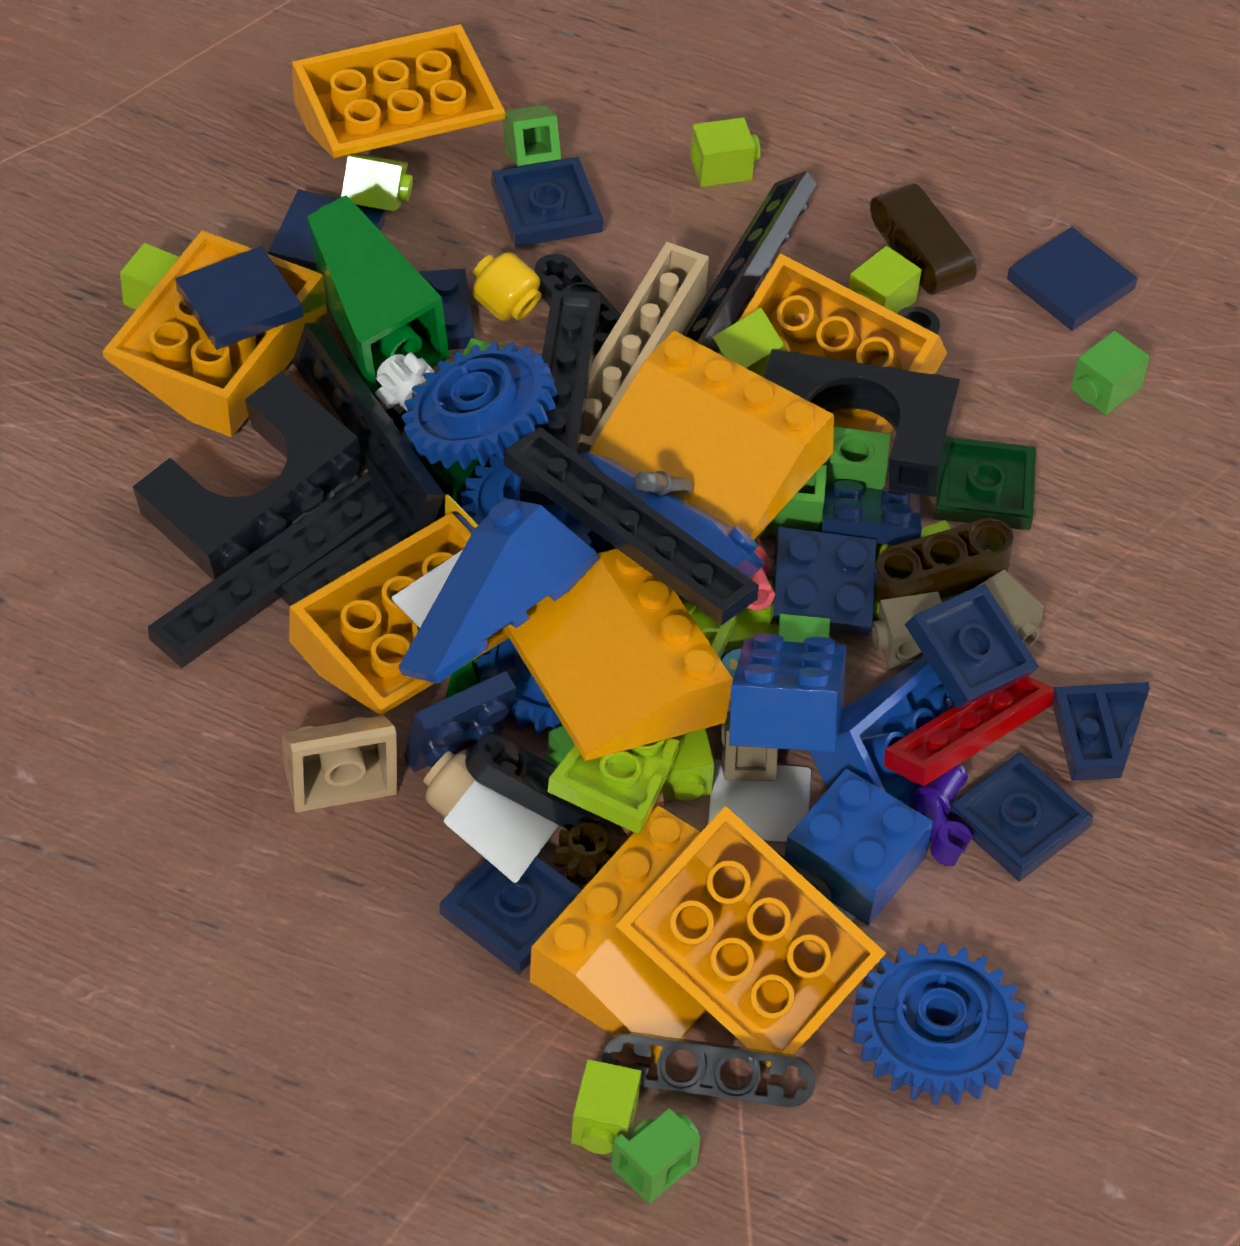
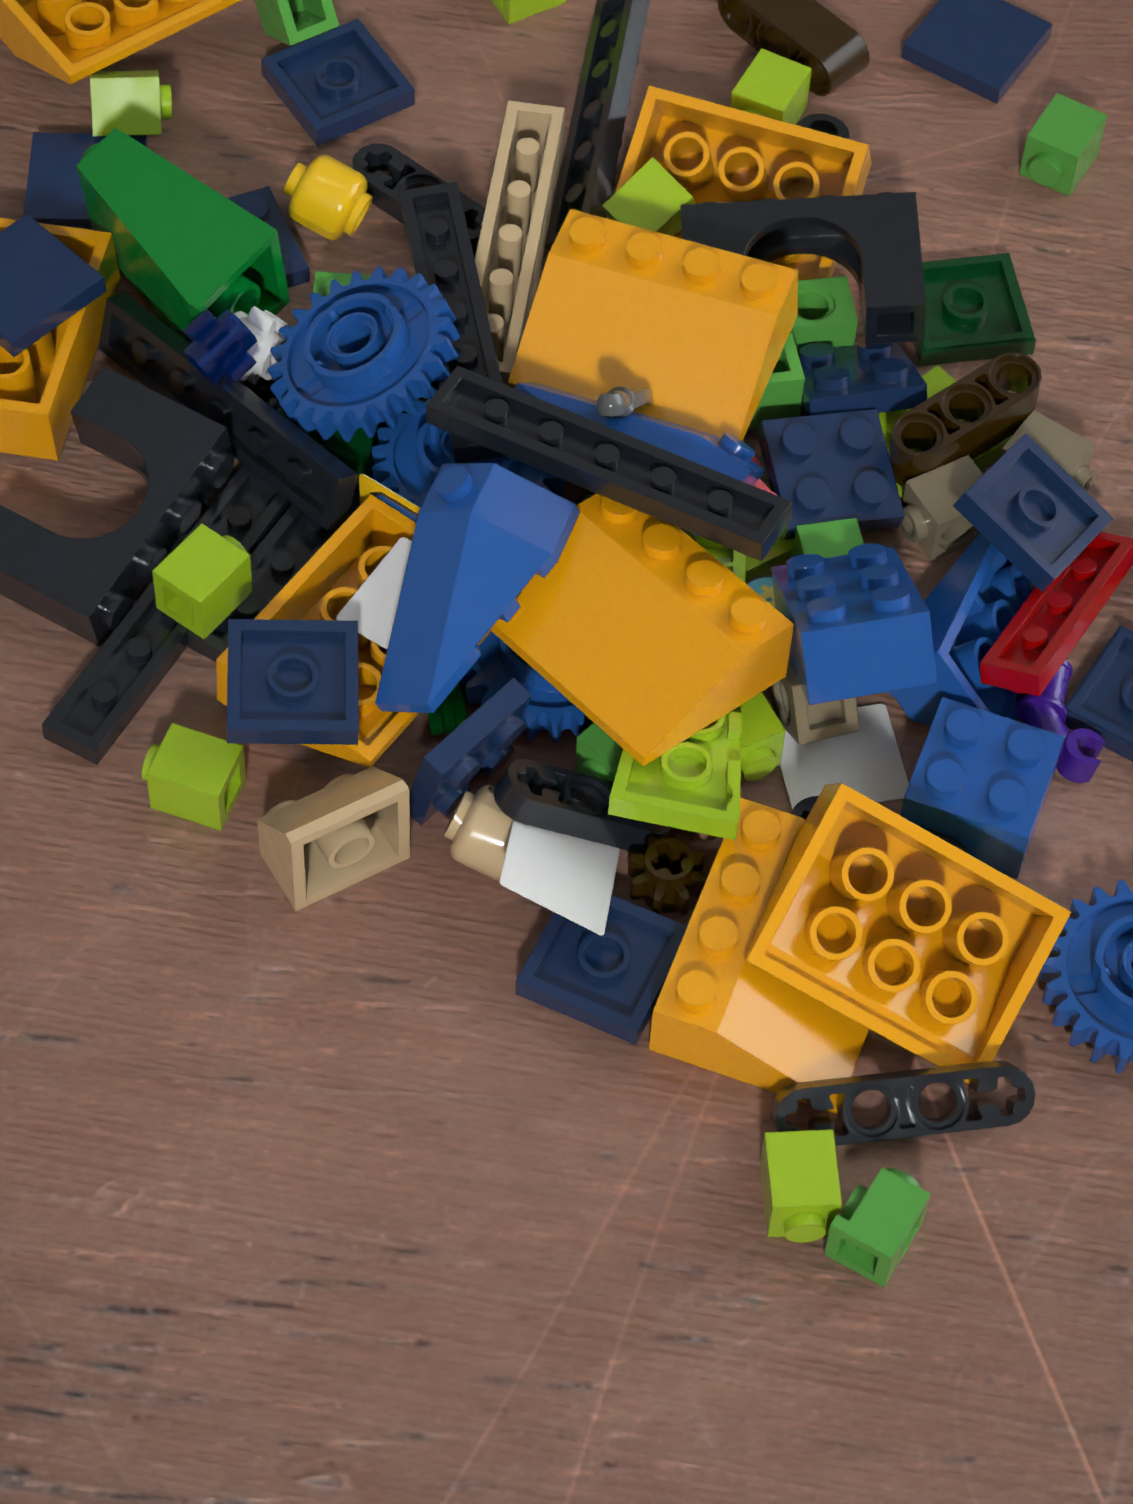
camera: 15 degrees left, 5 degrees up
none -> lime brick [141,723,246,831]
none -> lime brick [152,523,253,640]
none -> clear blue gear [182,309,258,384]
none -> dark blue plate [227,619,359,745]

